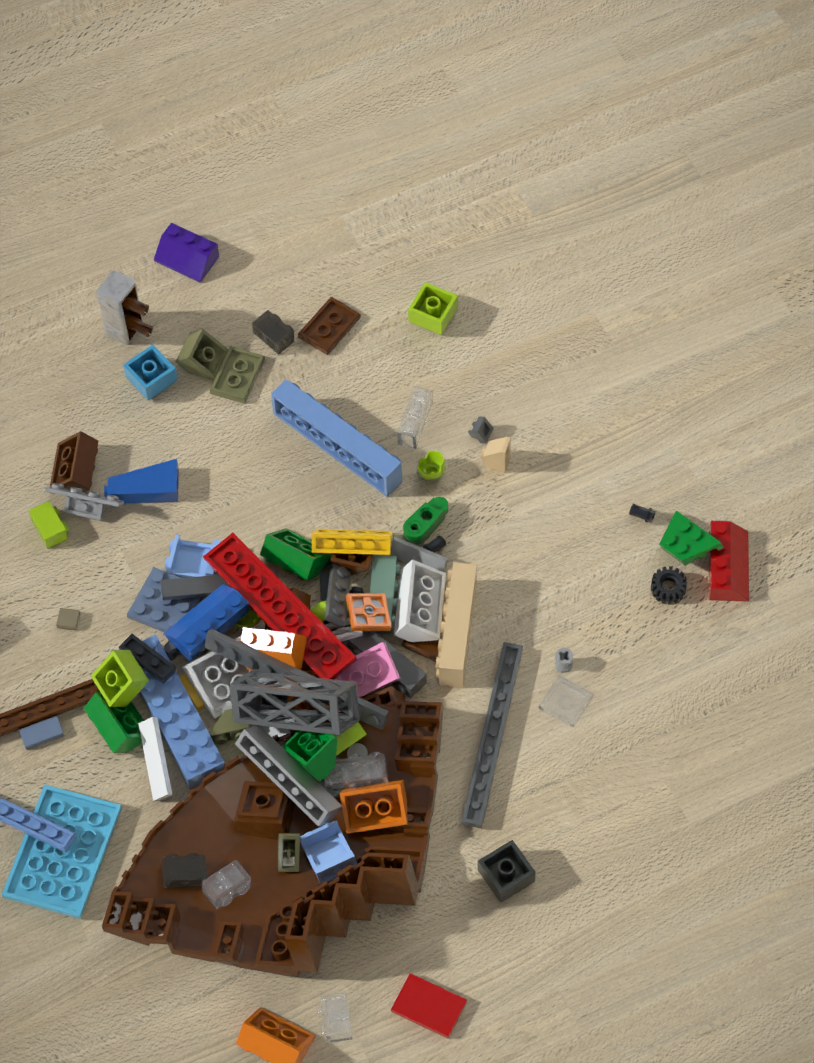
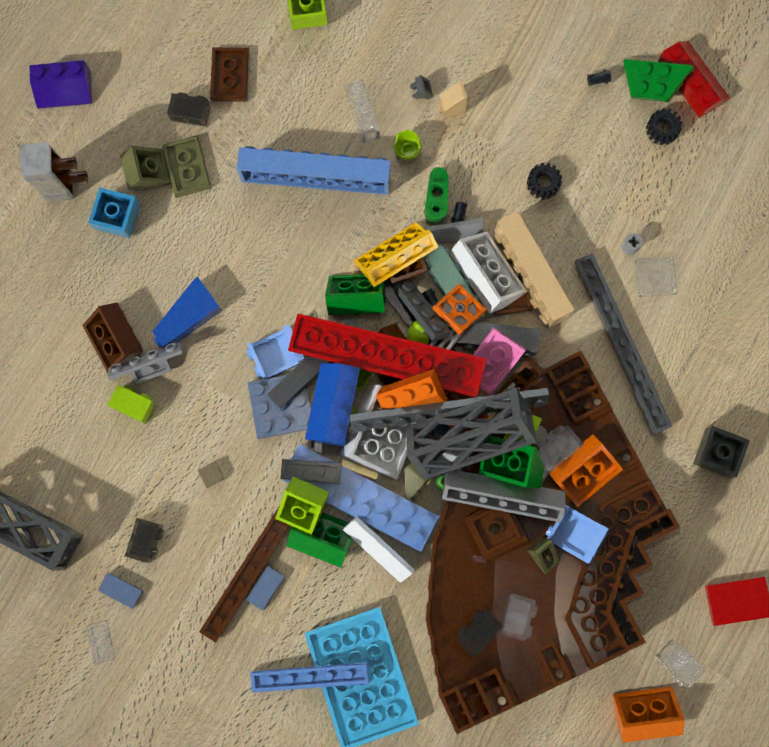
camera: 35 degrees left, 20 degrees up
none -> black tyre [527,163,562,200]

